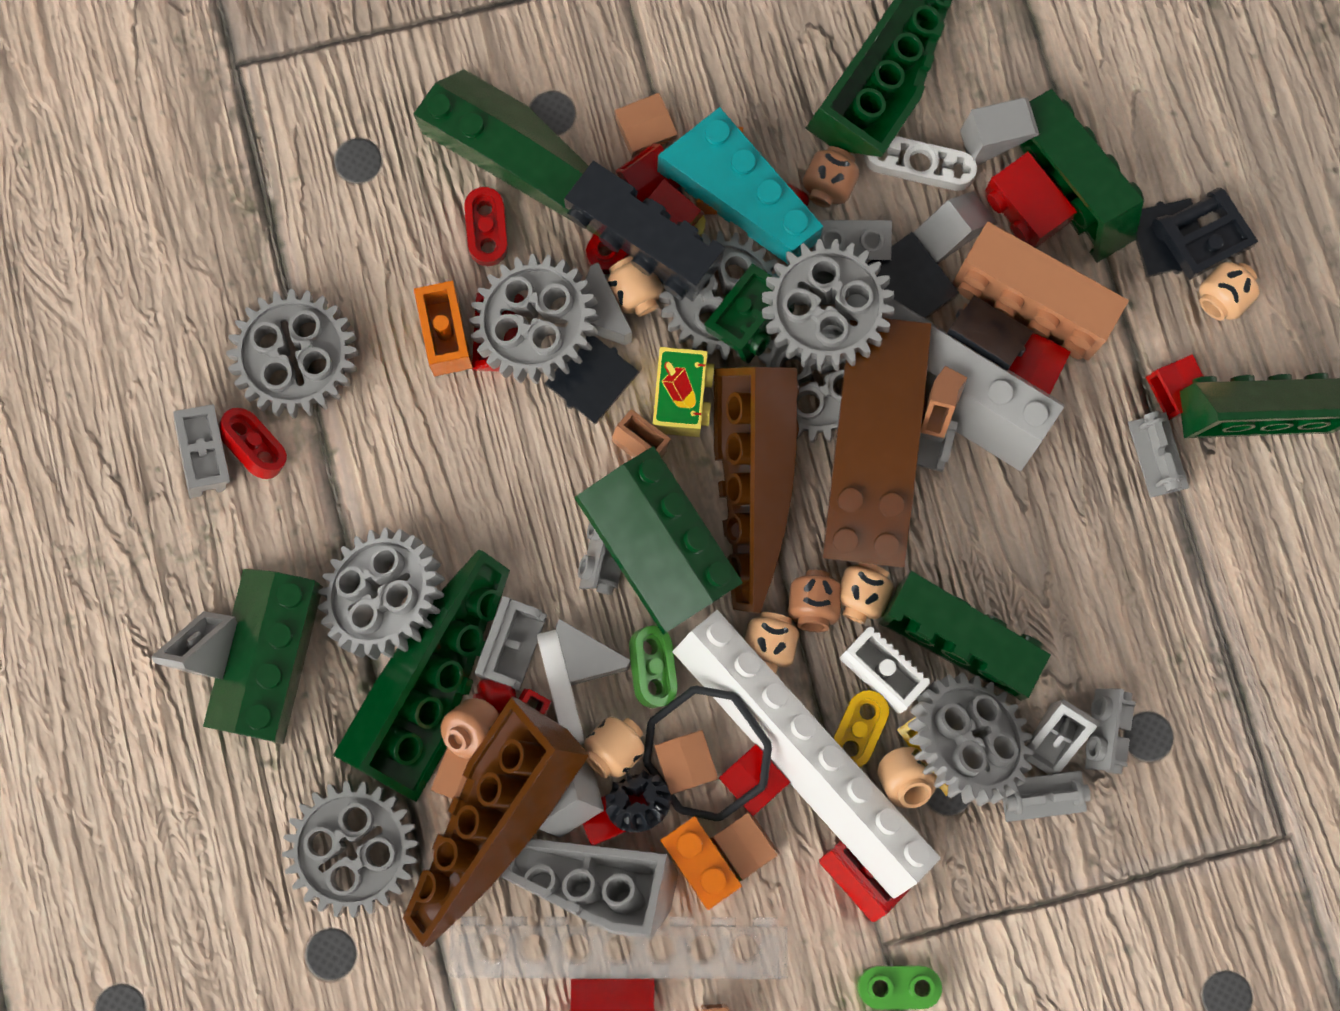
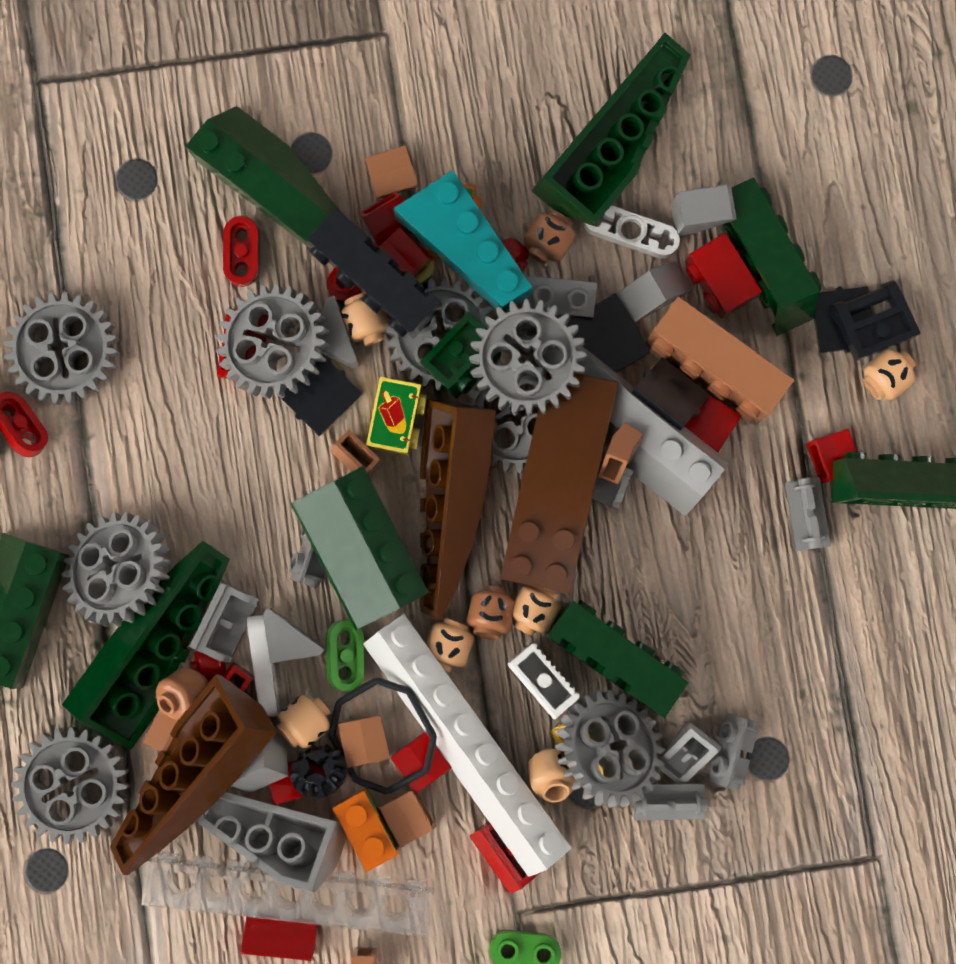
camera: 10 degrees right, 5 degrees up
orange brick [414,280,473,377] -> none
yellow plate [833,690,889,767] -> none

